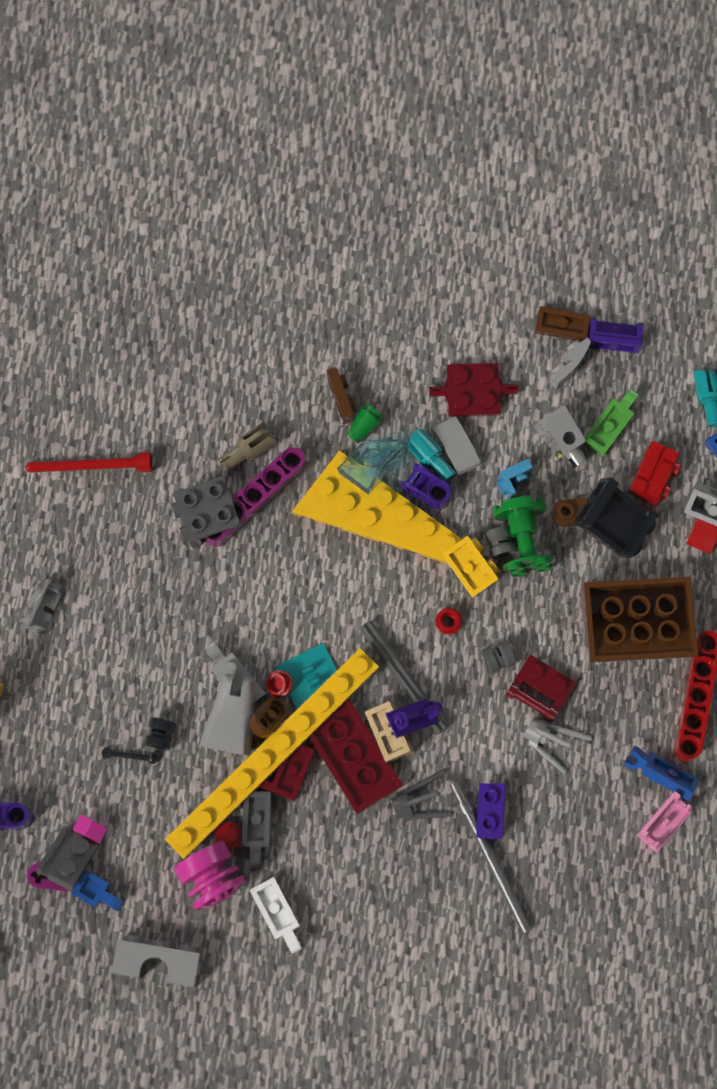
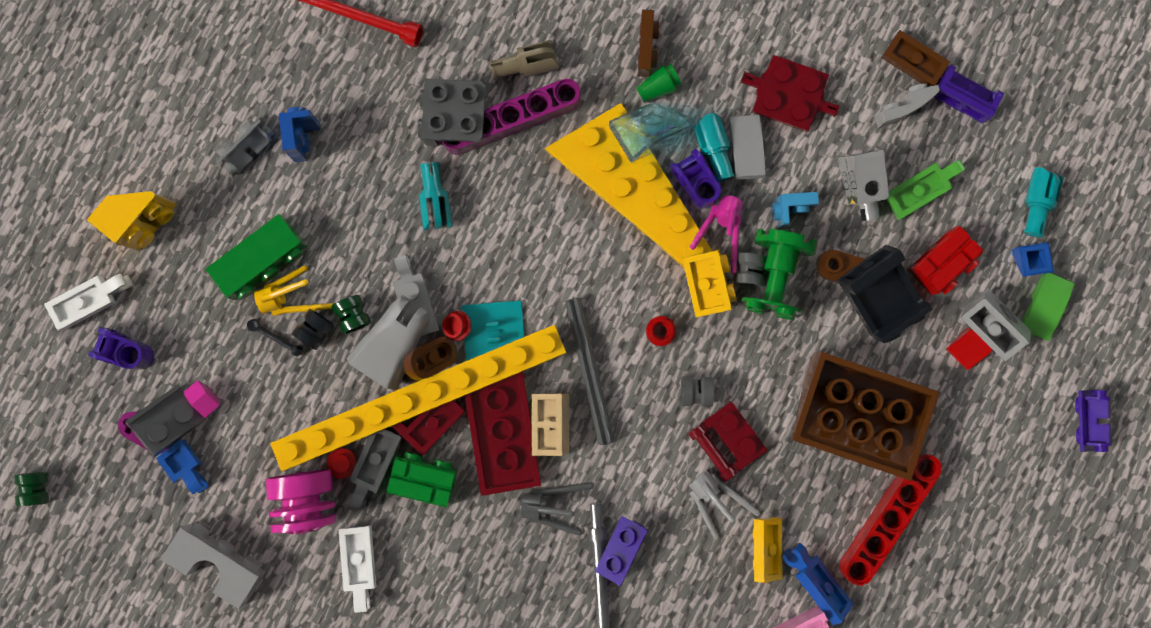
camera: 25 degrees right, 10 degrees up
dark purple hinge [385,698,442,739] -> none
none -> green brick [205,214,307,300]
none -> yellow plant [254,265,333,316]
none -> blue bracket [279,107,321,163]
none -> dark green wheel [331,295,371,334]
none -> green brick [387,451,458,508]
none -> teal arm [418,162,453,231]
none -> dark pink plant [690,195,743,274]
none -> yellow plate [753,517,782,583]

